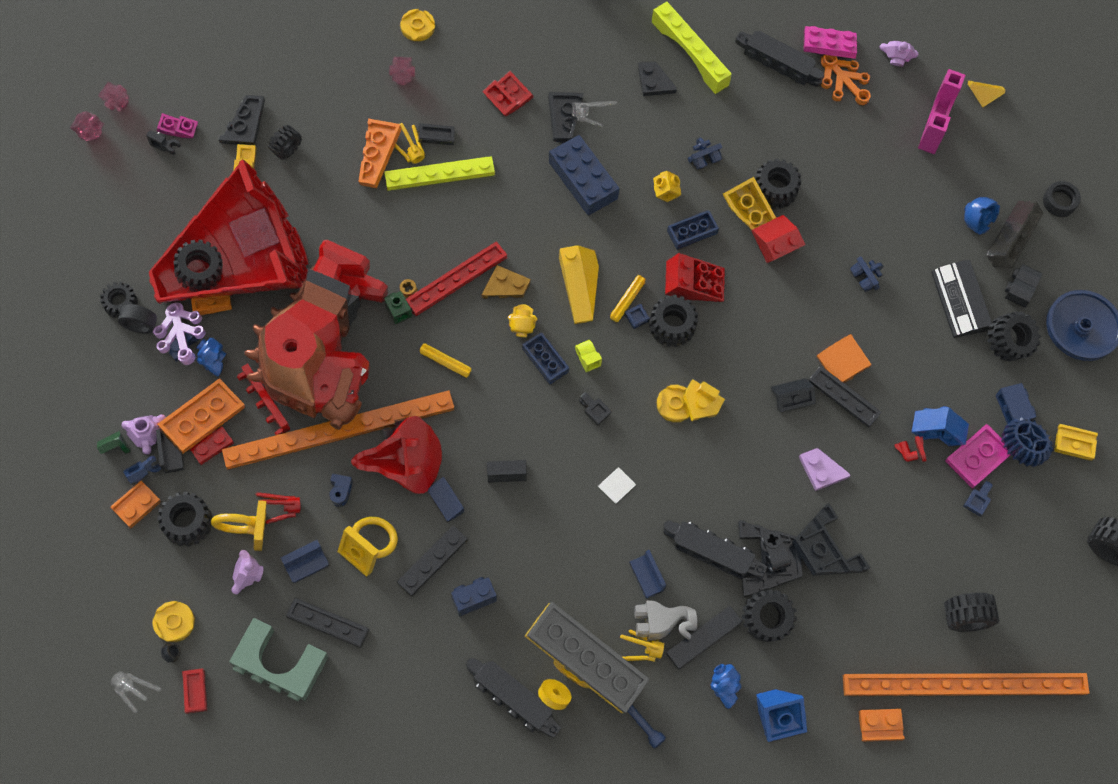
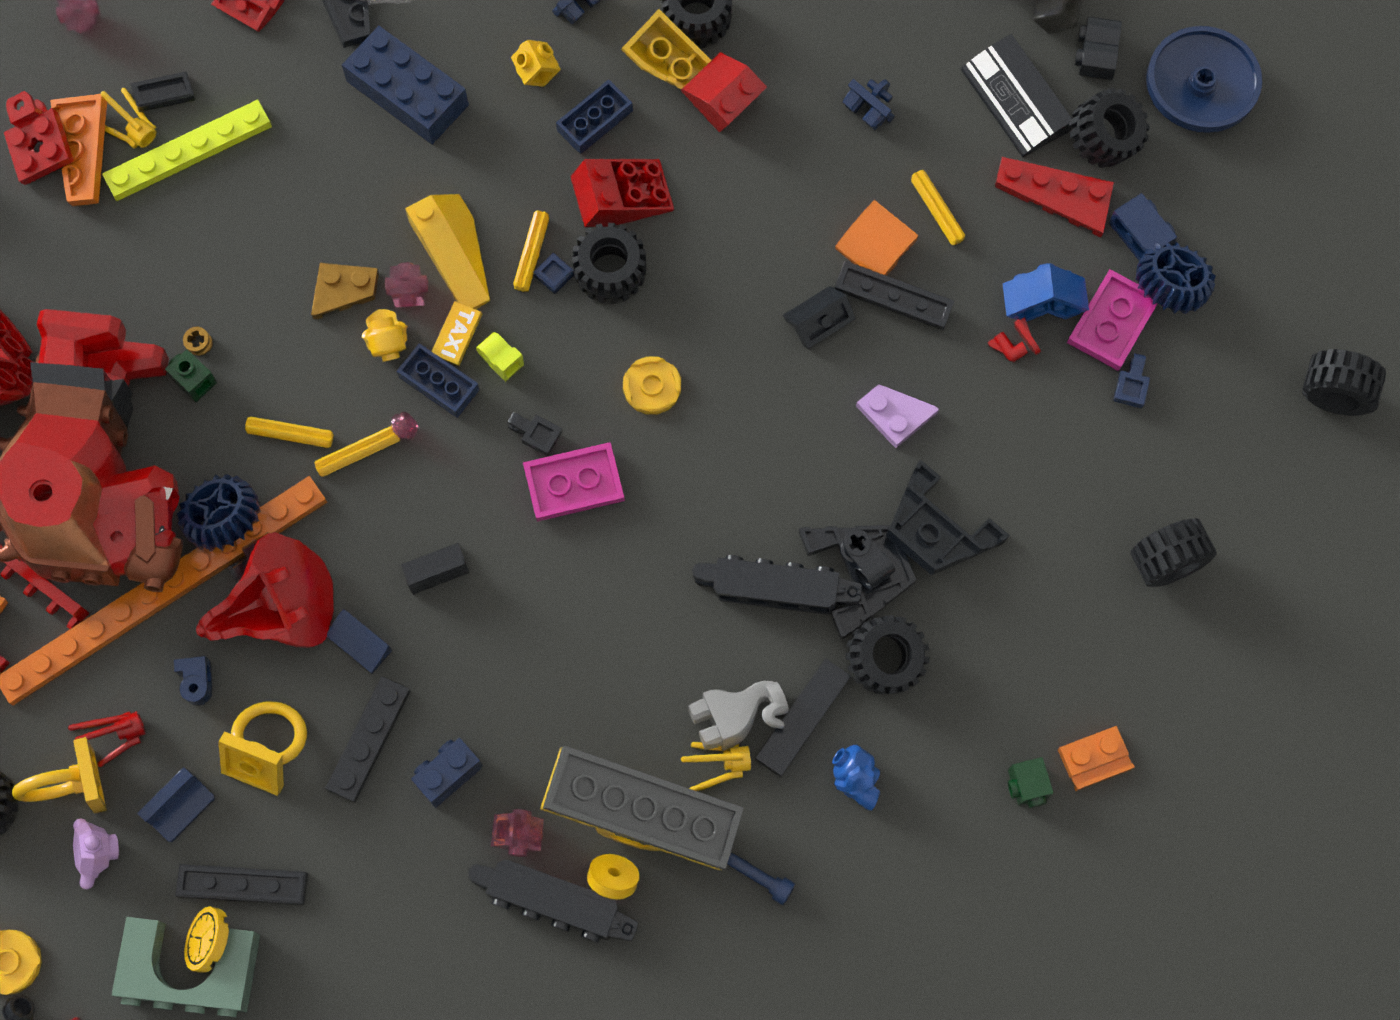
camera: 15 degrees left, 5 degrees up
red plate [406,241,507,316] -> none
white sticker [598,467,636,504] -> none
dark blue panel [629,550,666,599] -> none
yellow plate [683,379,725,421] -> none
blue slope [756,689,807,742] -> none
orange plate [843,673,1090,696] -> none
yellow plate [1054,424,1098,461] -> none
none -> red plate [4,91,74,185]
none -> dark blue gear [177,474,261,552]
none -> yellow tile [184,906,229,973]
none -> yellow axle [314,426,400,477]
none -> clear pink brick [385,262,428,307]
none -> clear pink plate [391,411,419,440]
none -> yellow tile [431,301,483,367]
none -> clear pink brick [491,809,544,857]
none -> dark pink plate [523,442,625,522]
none -> yellow axle [911,170,965,246]
none -> red wing [995,157,1114,238]
none -> dark green brick [1007,757,1054,808]

